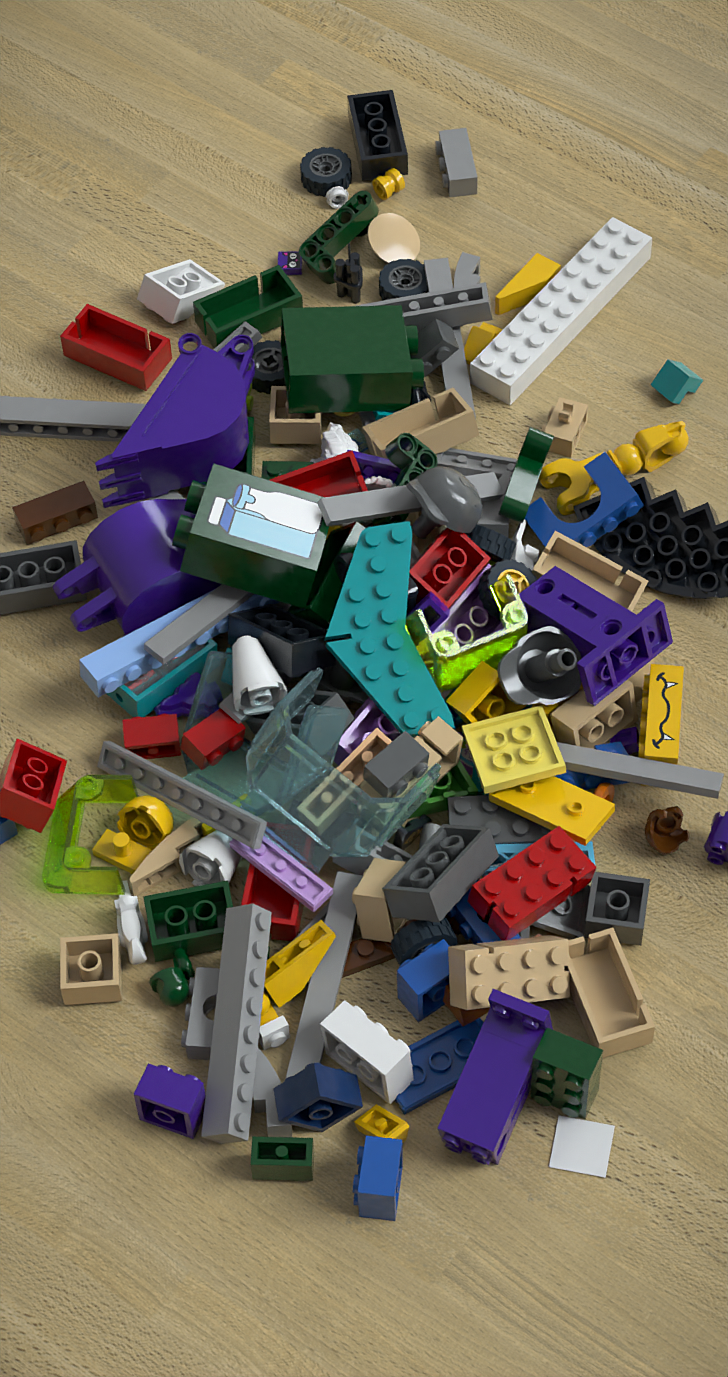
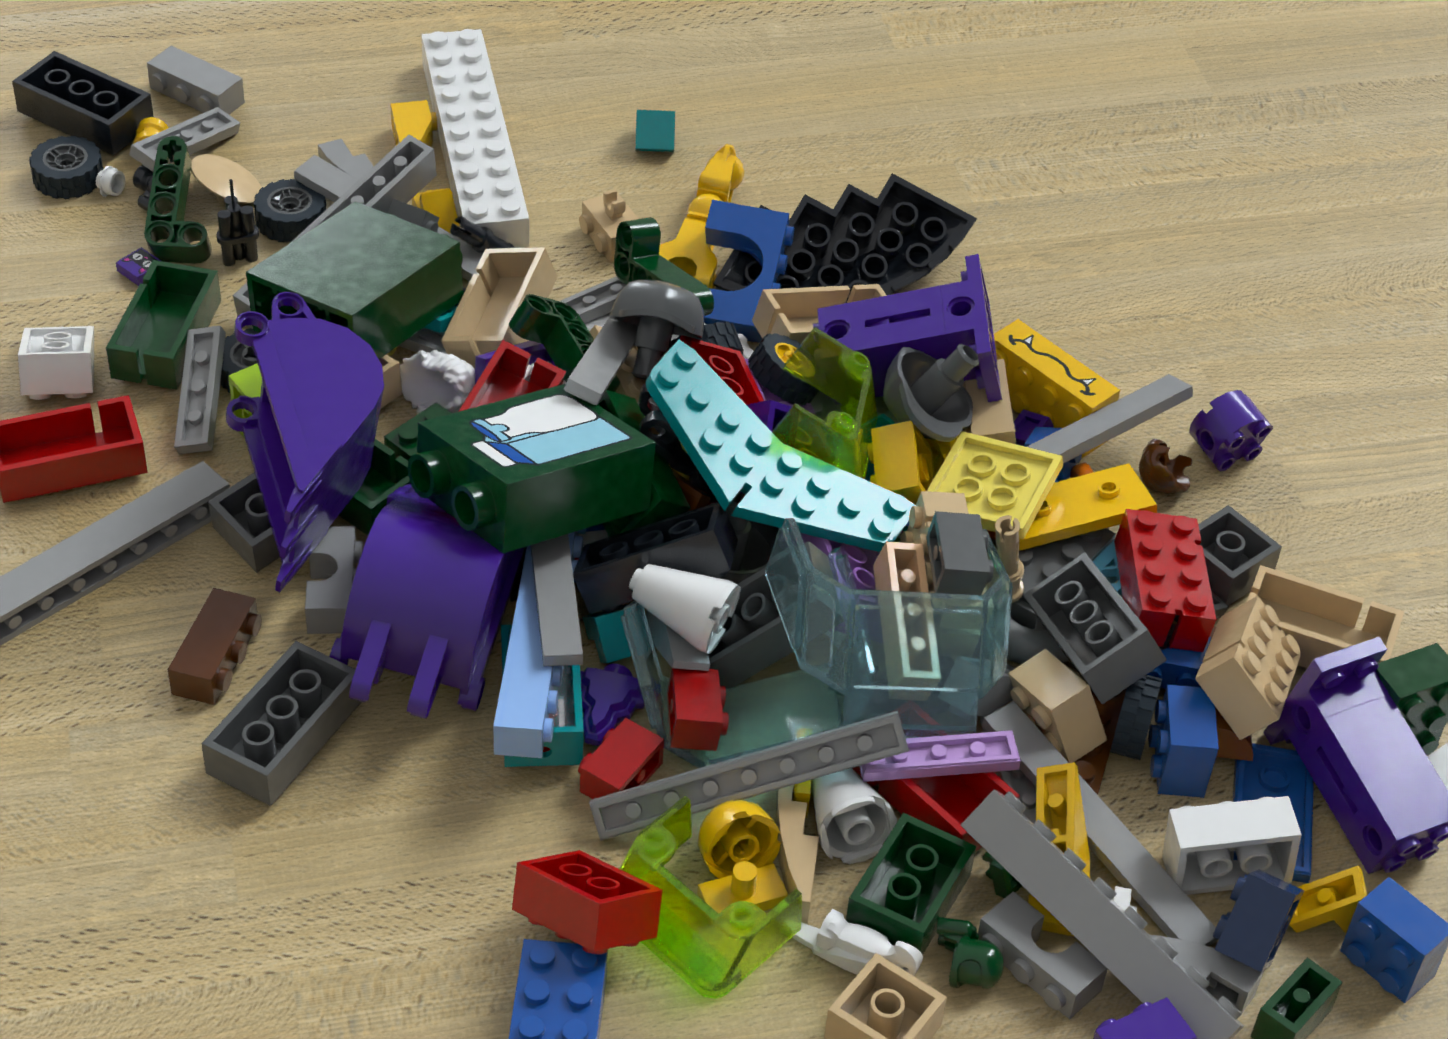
camera: 55 degrees left, 10 degrees down
none -> light grey plate [129,107,240,171]
none -> black pin [450,216,514,253]
none -> tan pin [990,515,1024,604]

